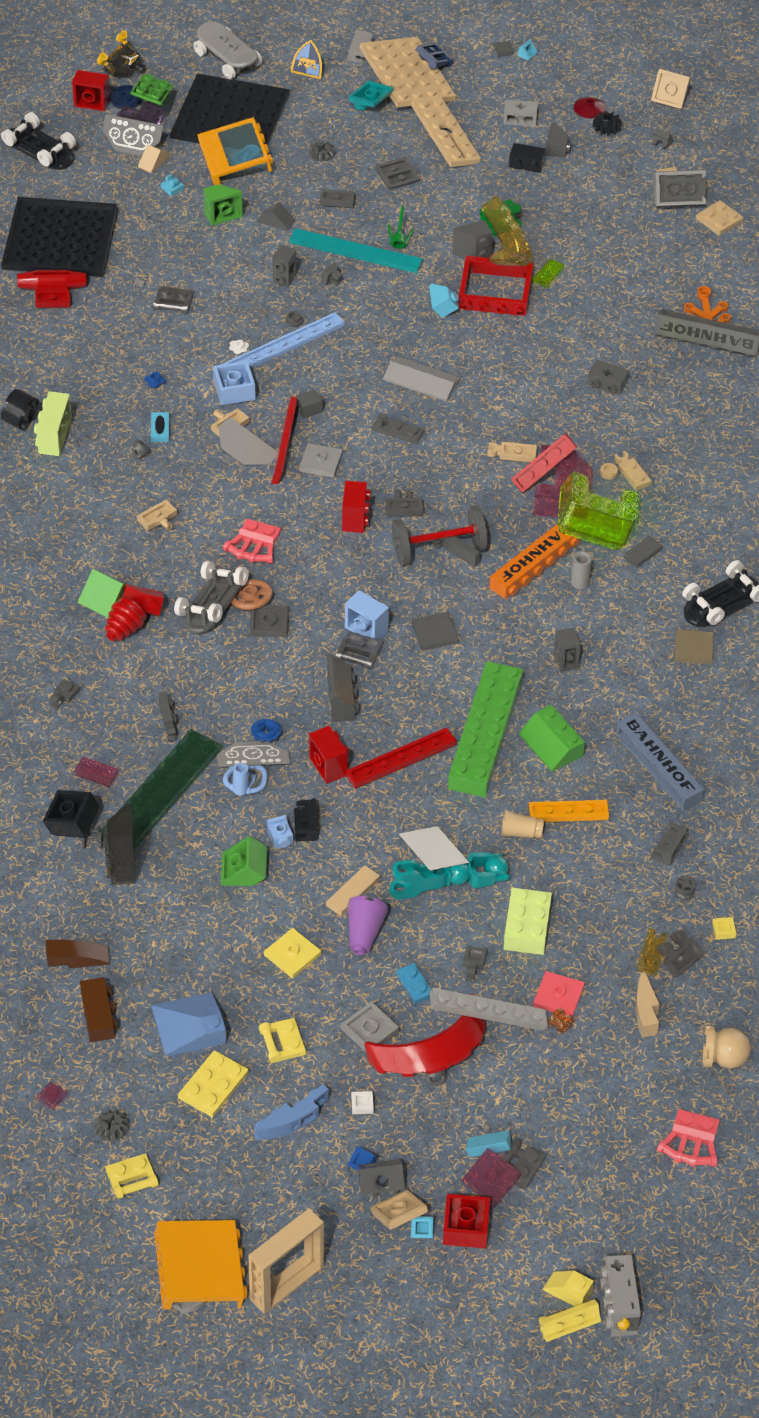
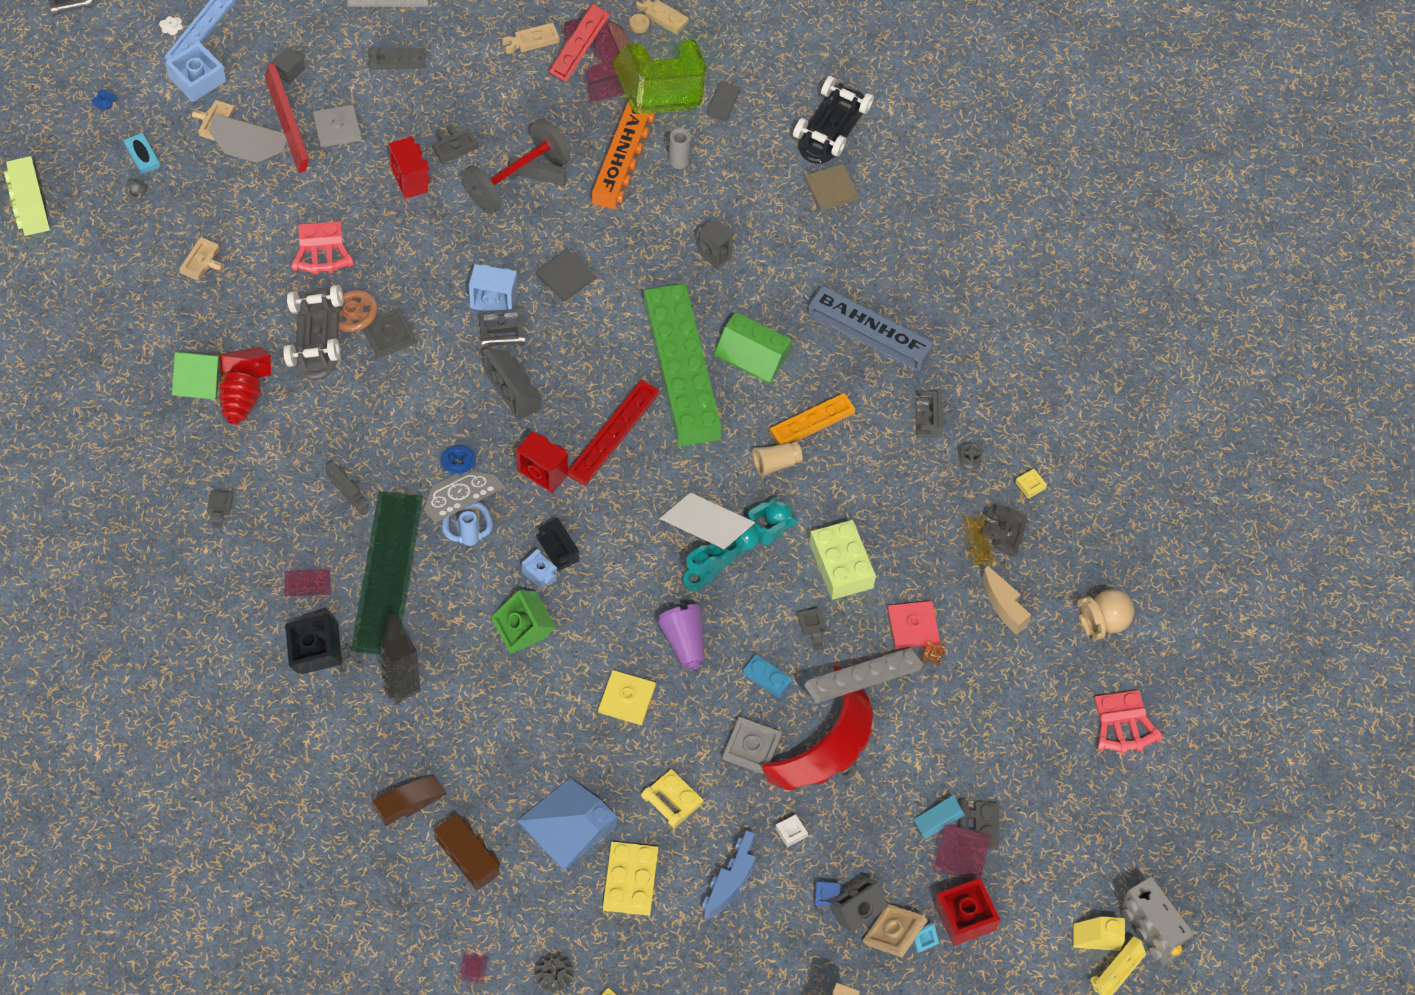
camera: 30 degrees left, 10 degrees up
tan tile [326,865,380,916] -> none

